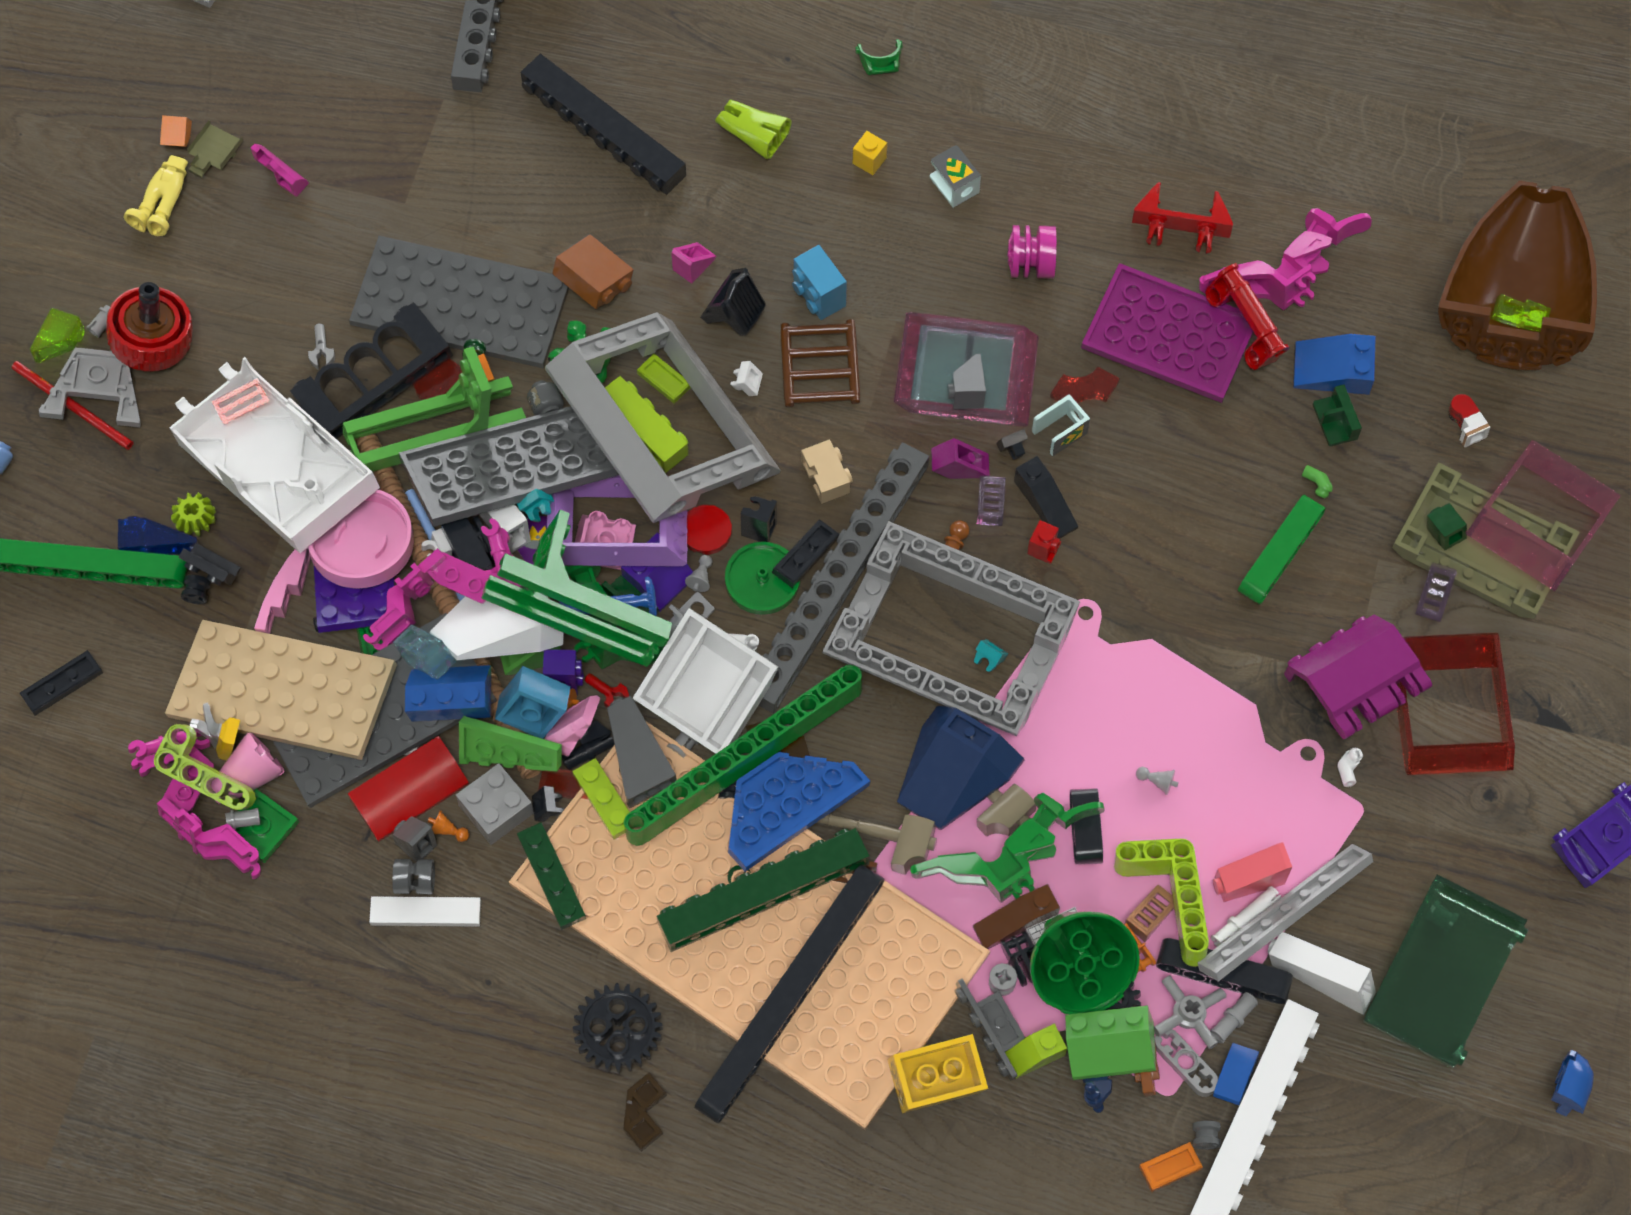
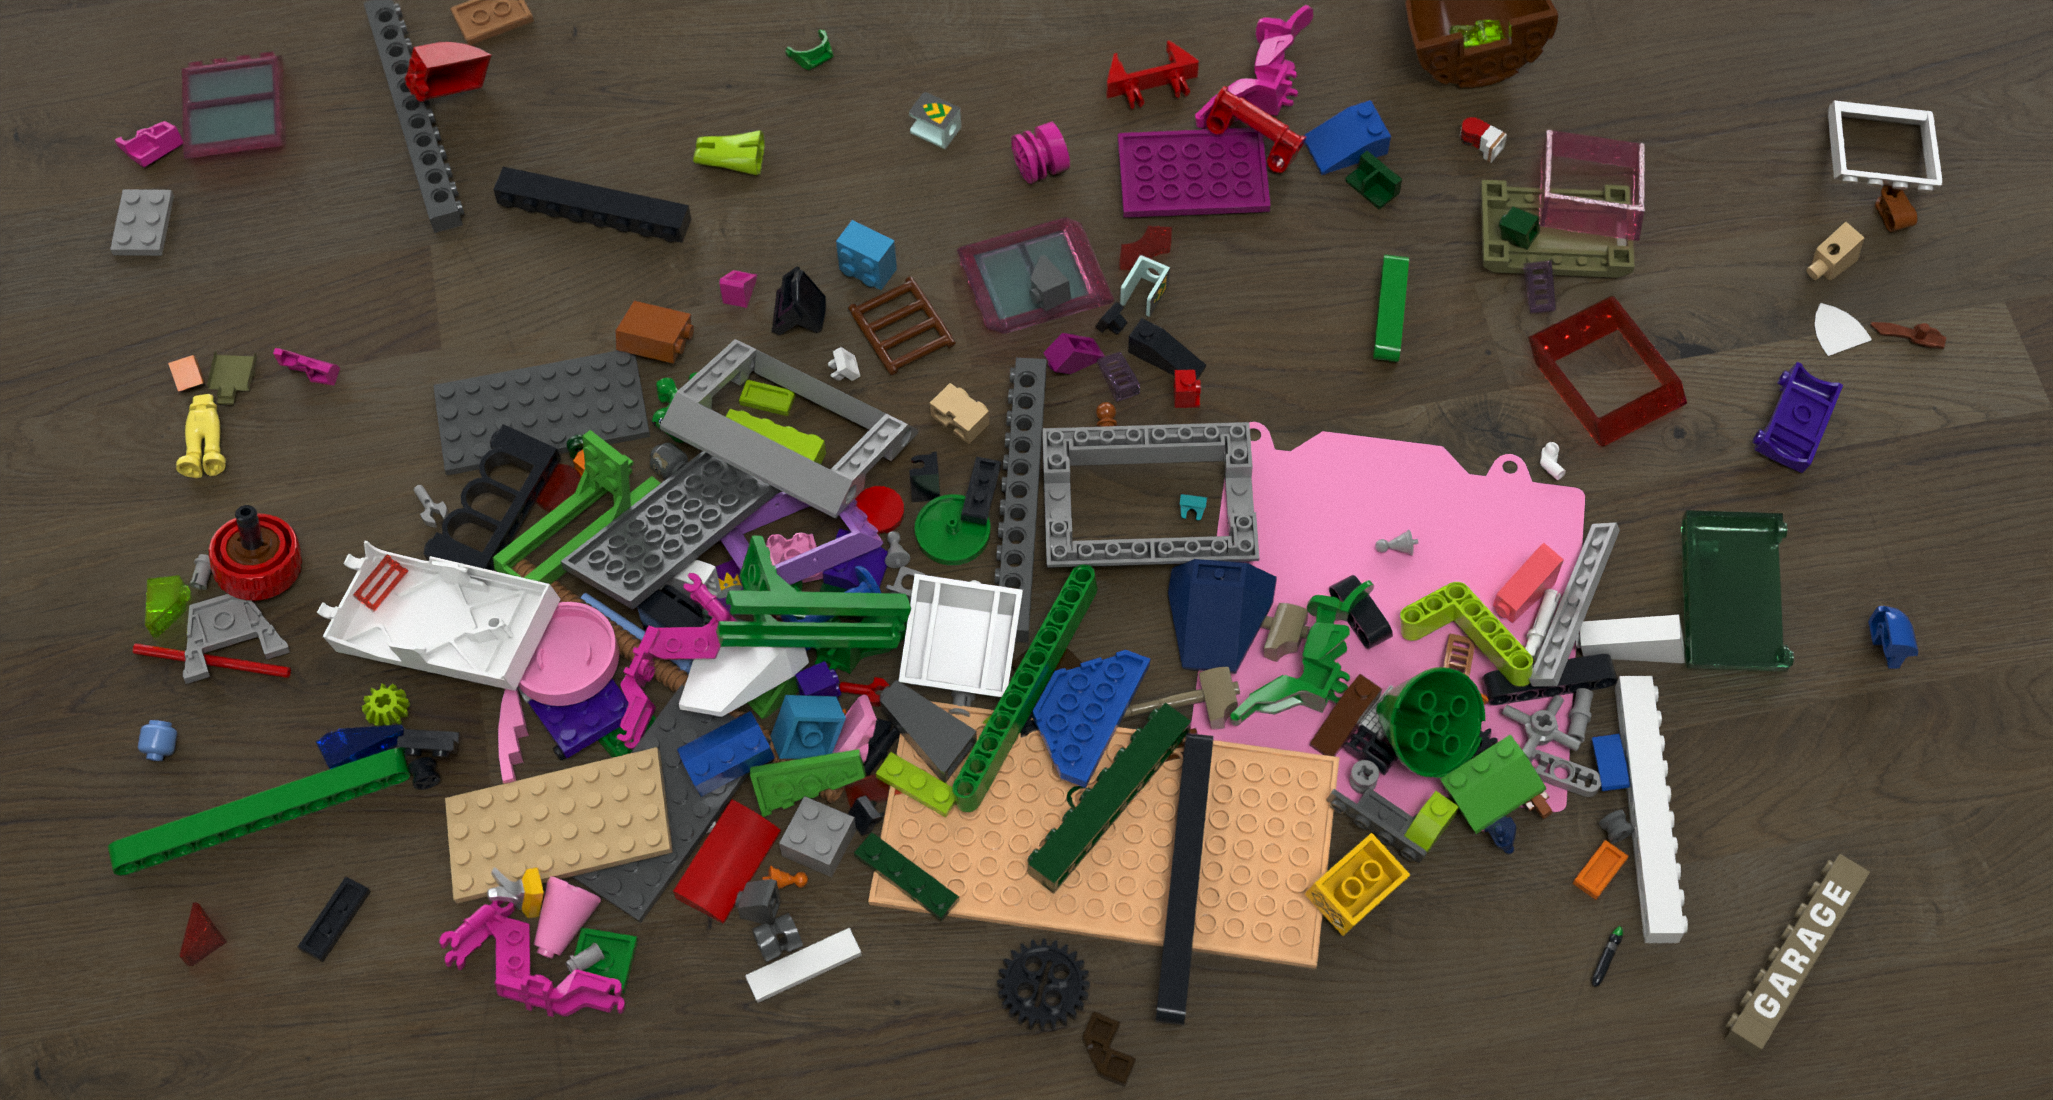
camera: 25 degrees left, 5 degrees down
lime beam [154,724,256,810] -> none
clear light blue brick [393,624,456,680] -> none
white tile [421,528,452,557] -> none
teal tile [517,489,554,522] -> none
yellow brick [853,131,887,175] -> none
magenta hinge [1284,614,1432,739] -> none
bright green arm [1302,465,1333,499] -> none

